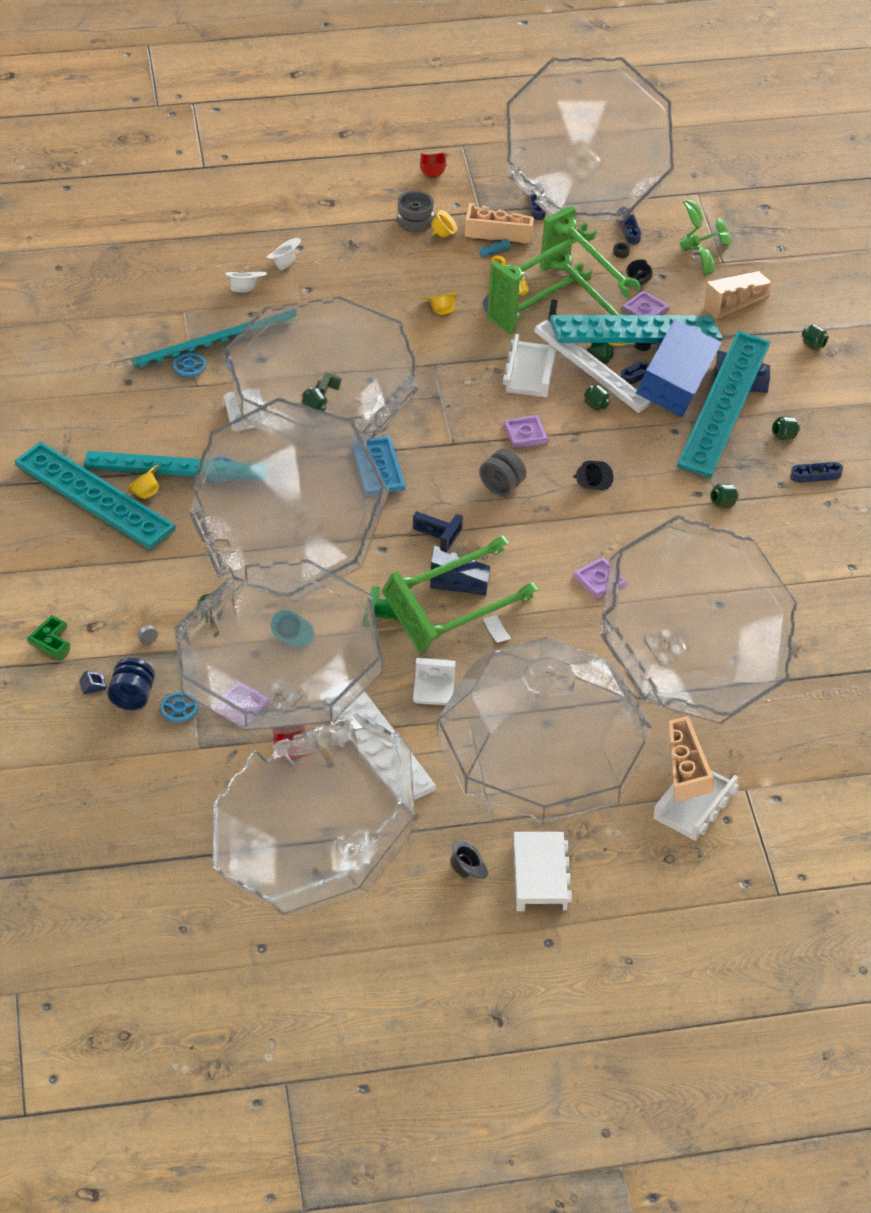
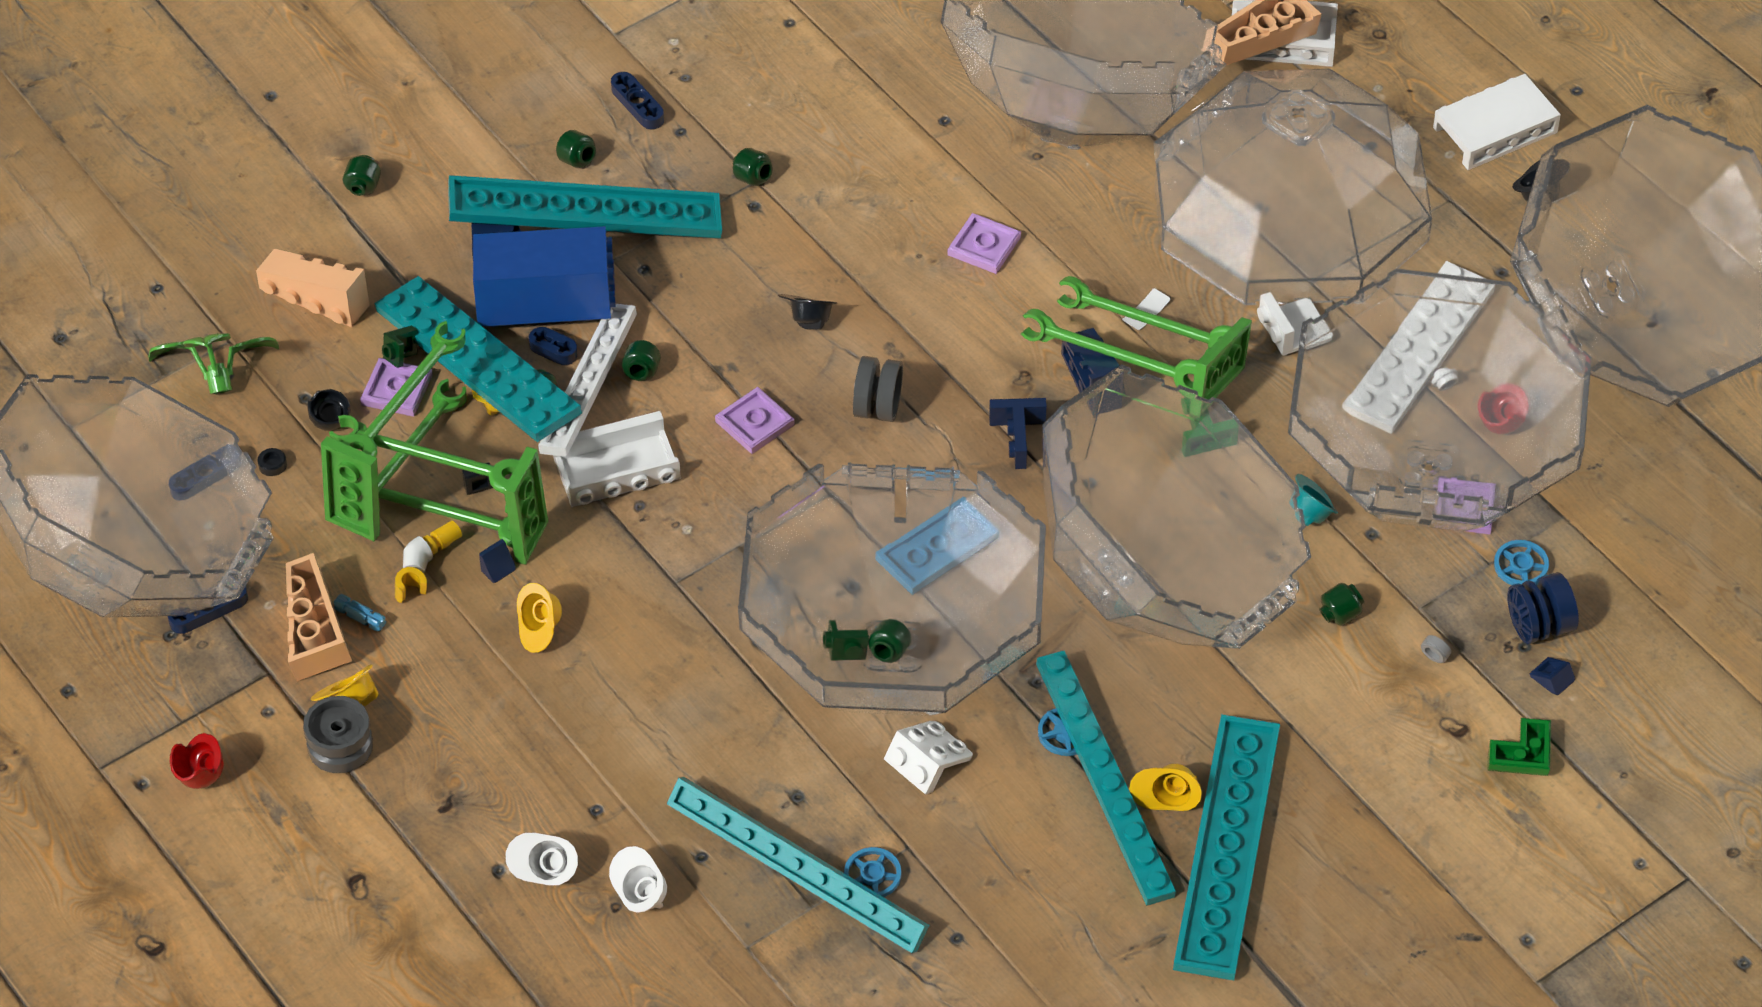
camera: 115 degrees left, 5 degrees up
none -> dark green bracket [382,325,418,368]

